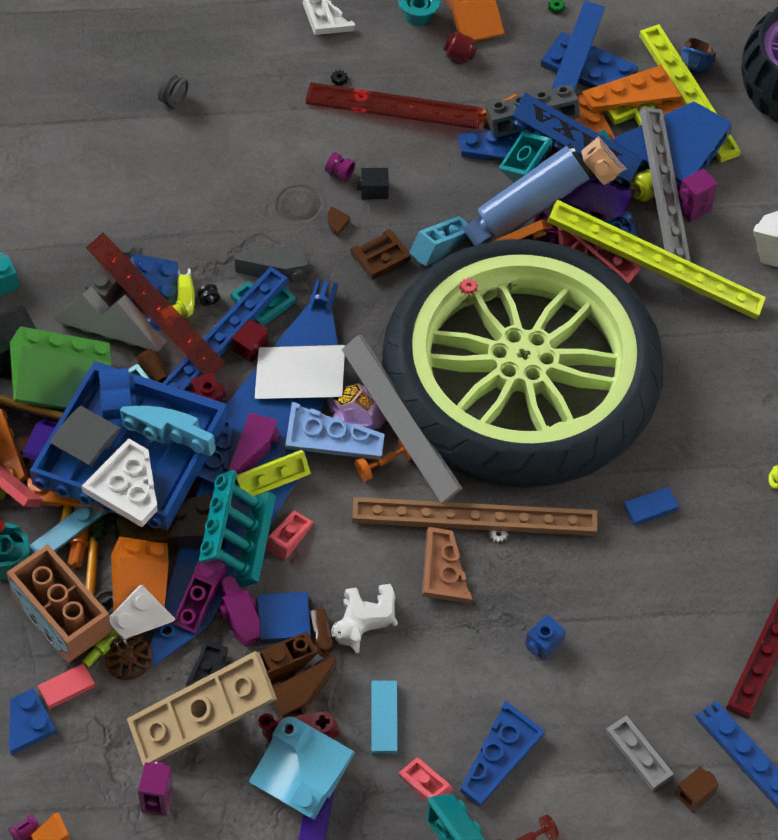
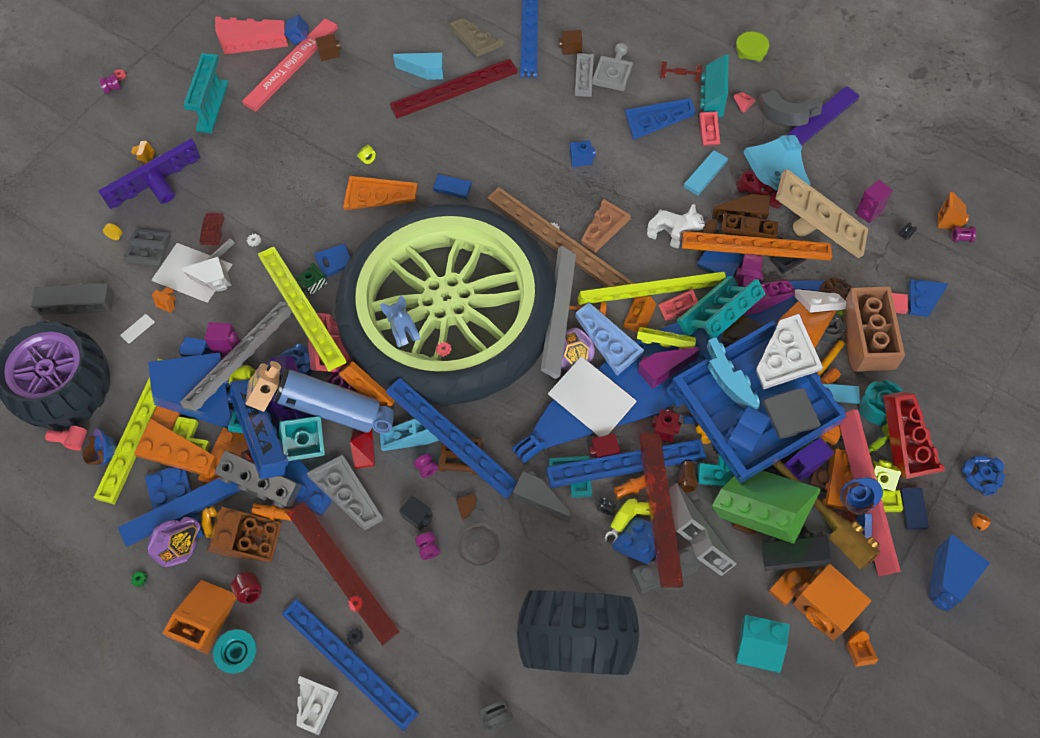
camera: 135 degrees left, 5 degrees up
none -> coral pin [45,426,88,451]
none -> medium lavender helmet [147,517,201,567]
none -> blue brick [179,337,212,358]
none -> light orange arm [201,506,217,538]
none -> dark orange slope [206,507,282,562]
none -> blue tile [281,598,419,732]
none -> dark green brick [297,263,328,296]
none -> light grey wing [307,455,382,531]
none -> blue piece [314,243,350,277]
none -> orange wing [343,176,418,210]
none -> red slope [350,429,375,469]
none -> medium blue animal [380,296,421,347]
none -> blue tile [386,378,518,499]
none -> magenta wheel [414,453,439,478]
none -> black wheel [517,590,639,675]
none -> neon yellow tile [577,272,726,305]
none -> light grey plate [592,43,633,91]
none -> orange pin [613,472,655,500]
none -> orange slope [623,296,656,333]
none -> orange tile [682,231,832,261]
none -> black bush [899,222,917,240]

